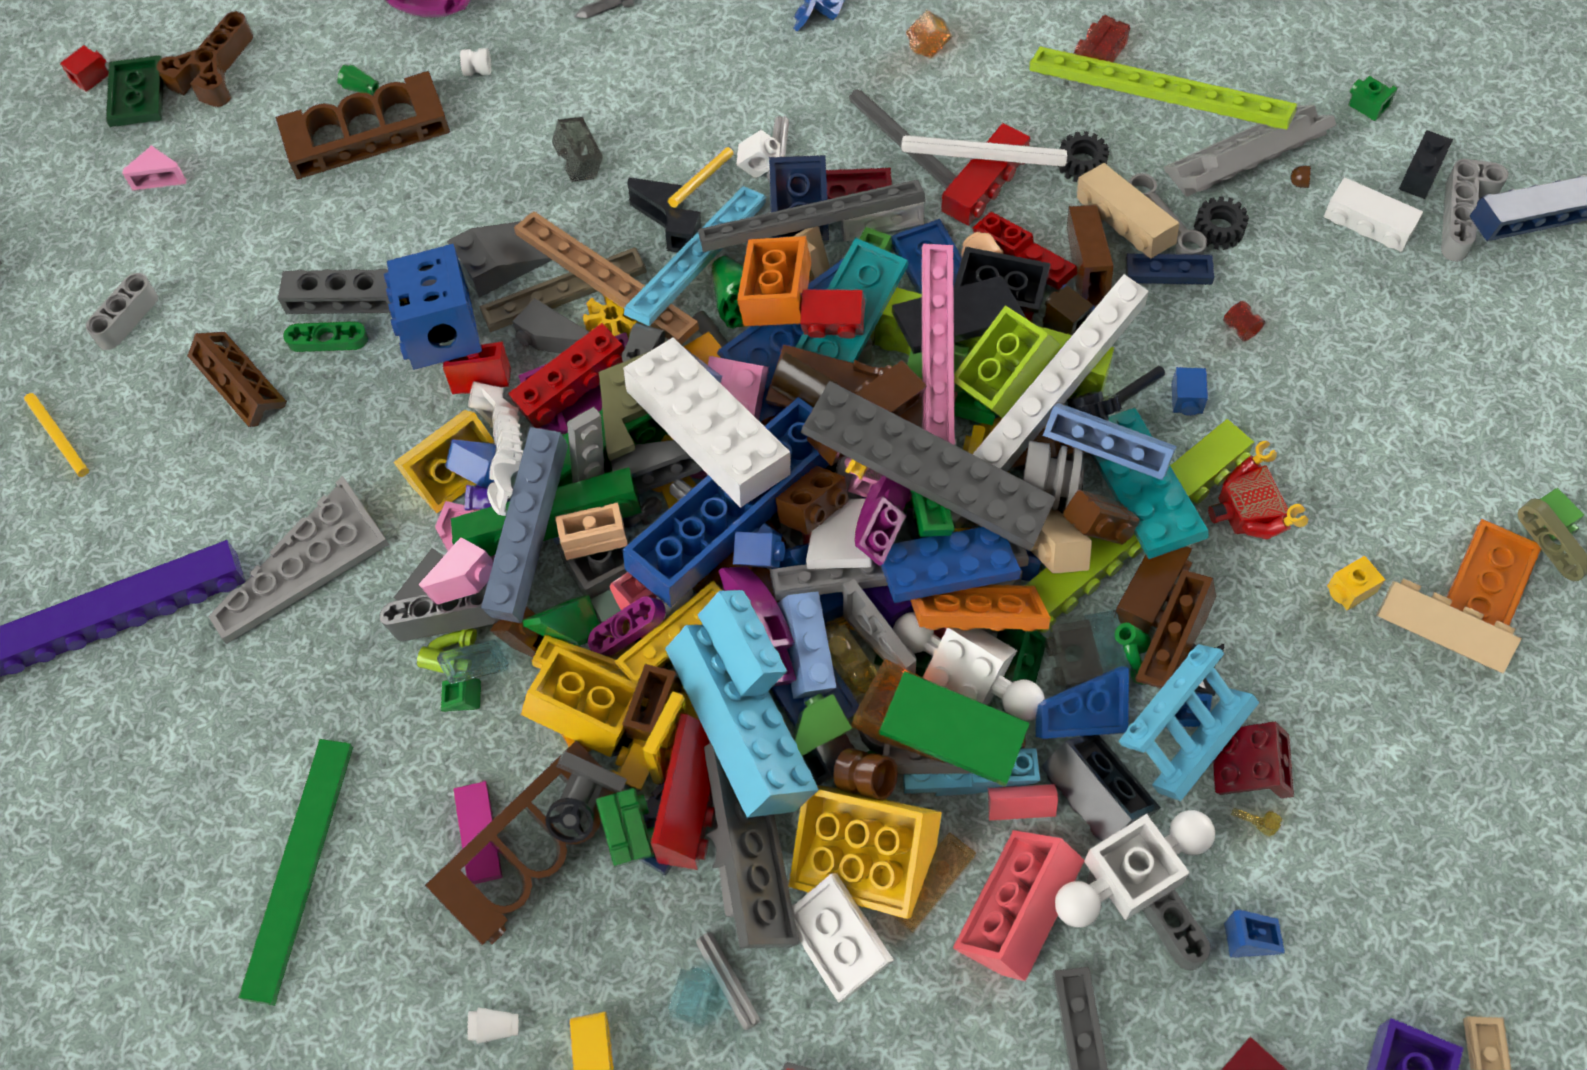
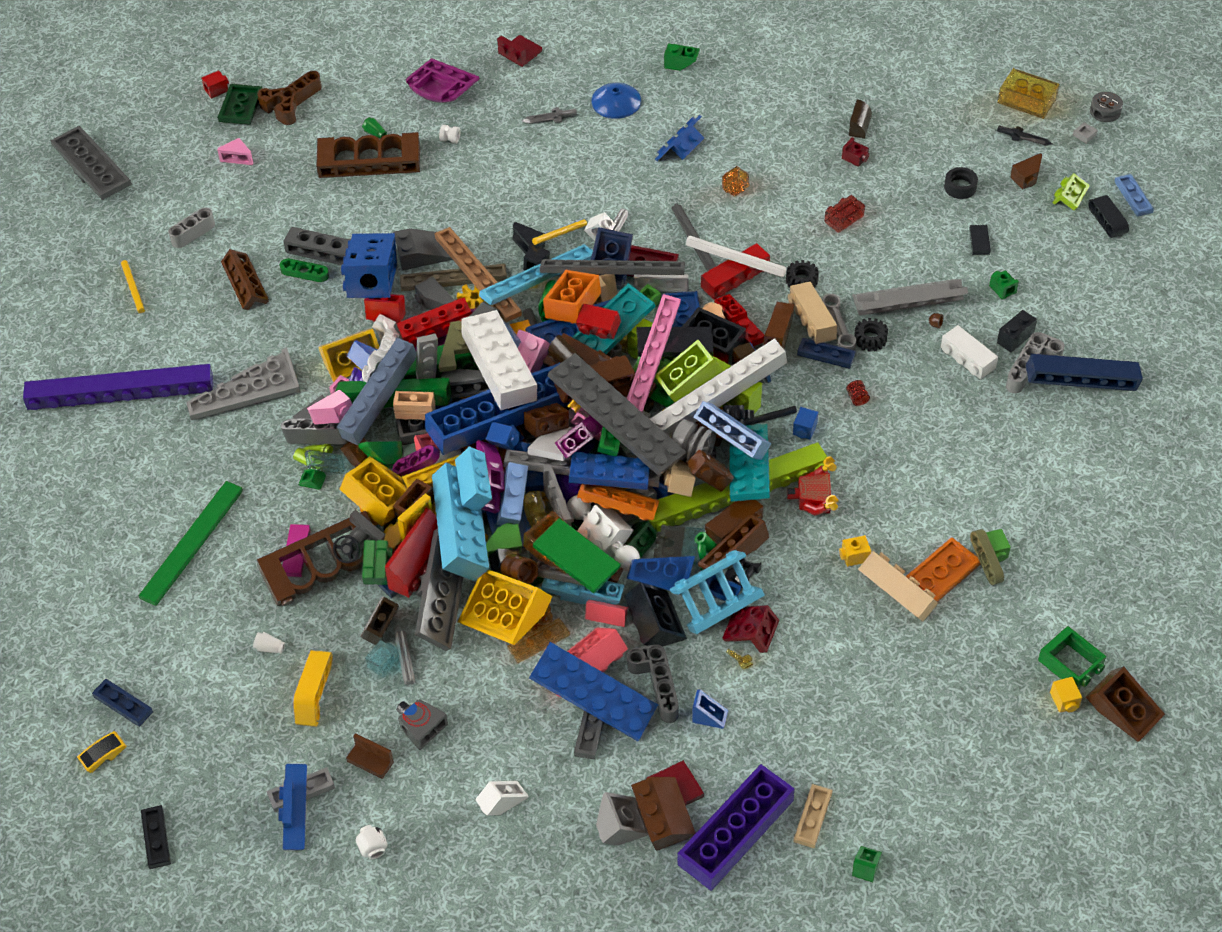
camera: 15 degrees right, 10 degrees down
clear smoke brick [552,116,603,182] -> none
white tile [792,873,894,1003] -> none
lime plate [1029,46,1297,130] -> none
white brick [1055,810,1215,927] -> none
none -> dark brown brick [360,596,399,645]
none -> blue plate [529,642,658,741]
none -> black tile [969,225,991,255]

